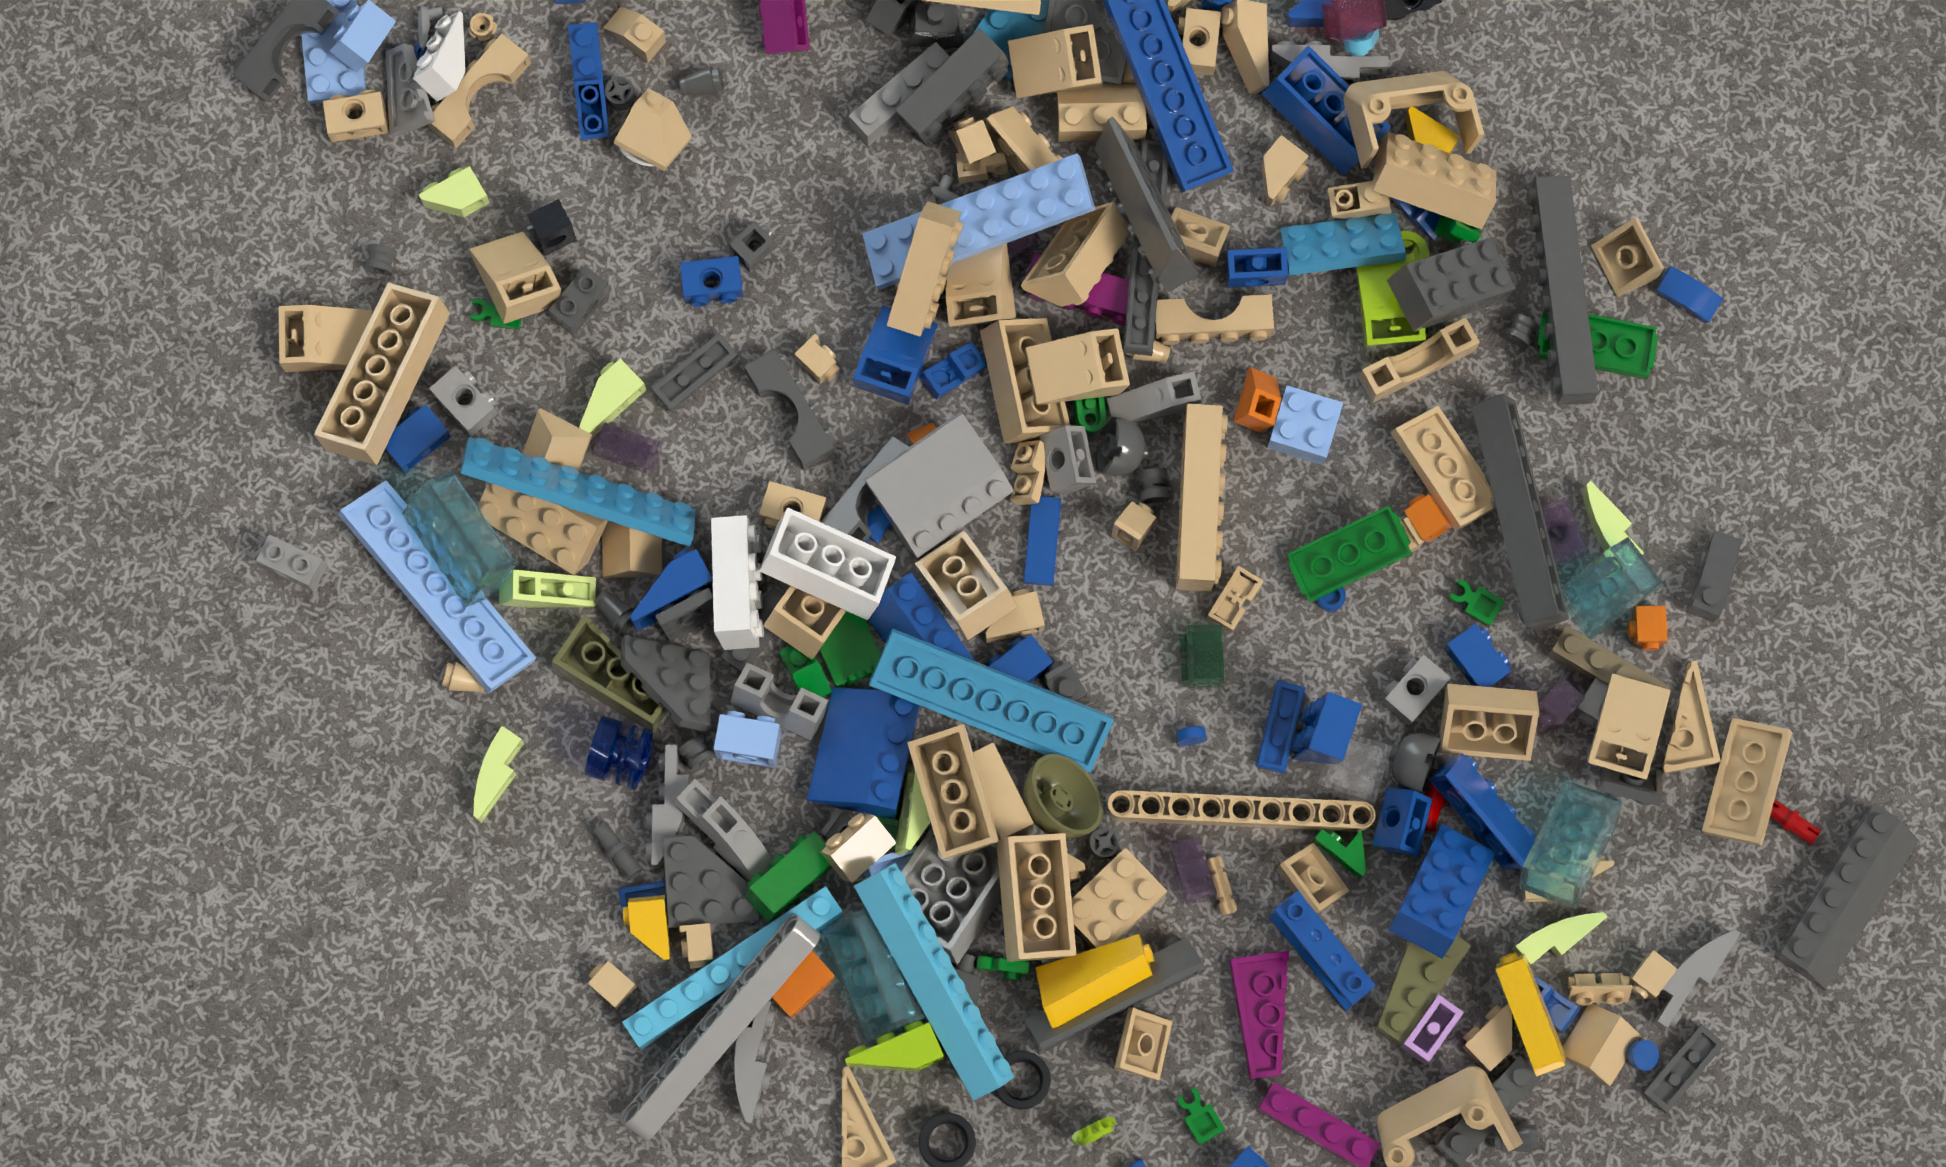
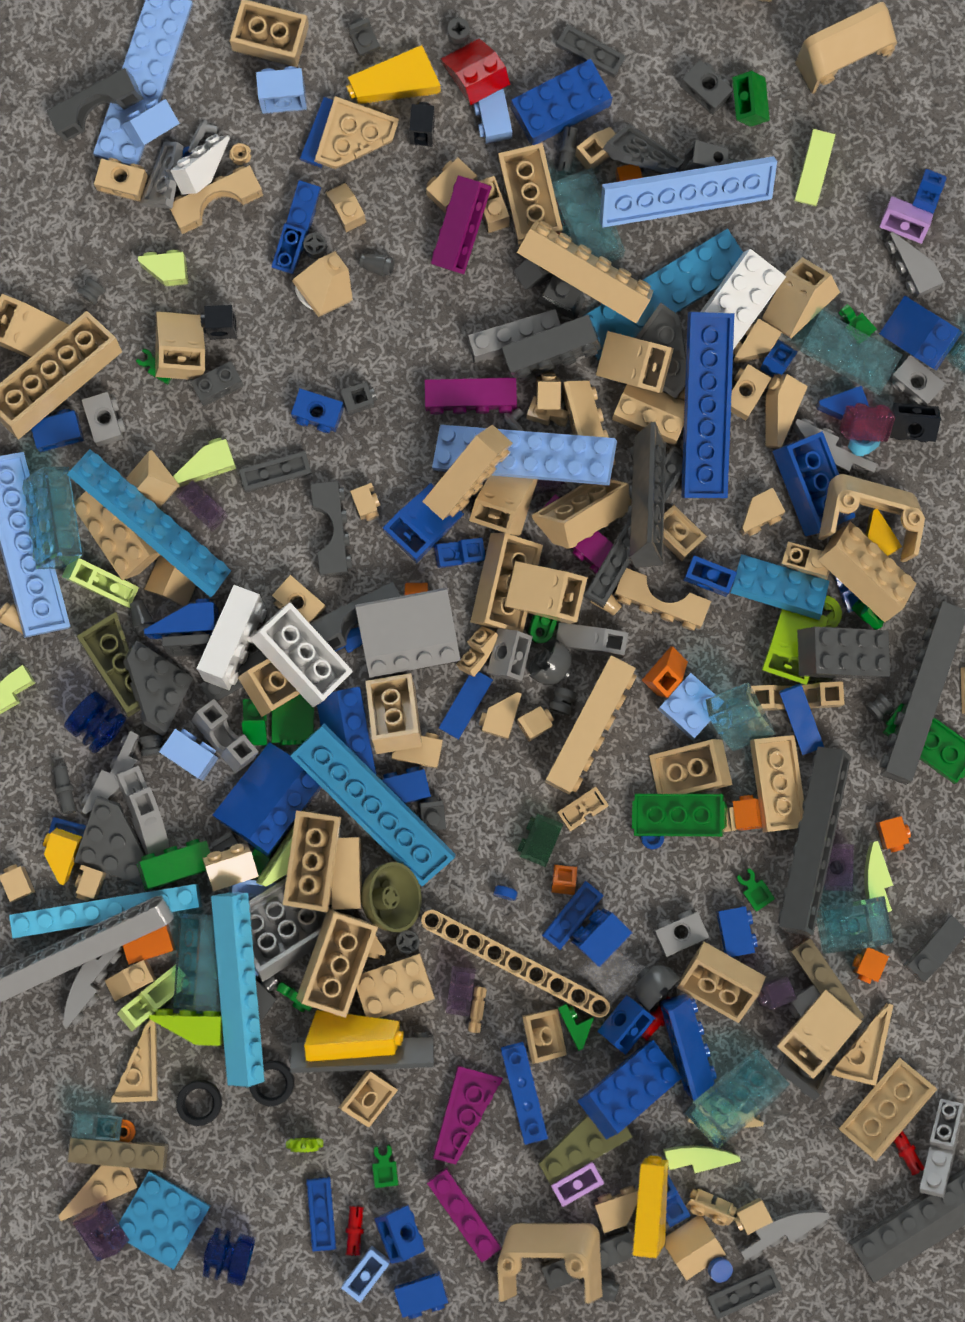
camera: 25 degrees right, 5 degrees up
none -> tan slope [105,959,157,1001]
none -> yellowish green slope [117,964,191,1032]
none -> magenta brick [425,378,517,415]
none -> tan slope [479,692,522,740]
none -> orange slope [551,864,577,895]
none -> tan slope [649,739,732,794]
none -> clear light blue slope [706,682,776,751]
none -> blue tile [779,683,824,755]
none -> orange brick [876,816,911,853]
none -> light grey slope [920,1099,964,1198]

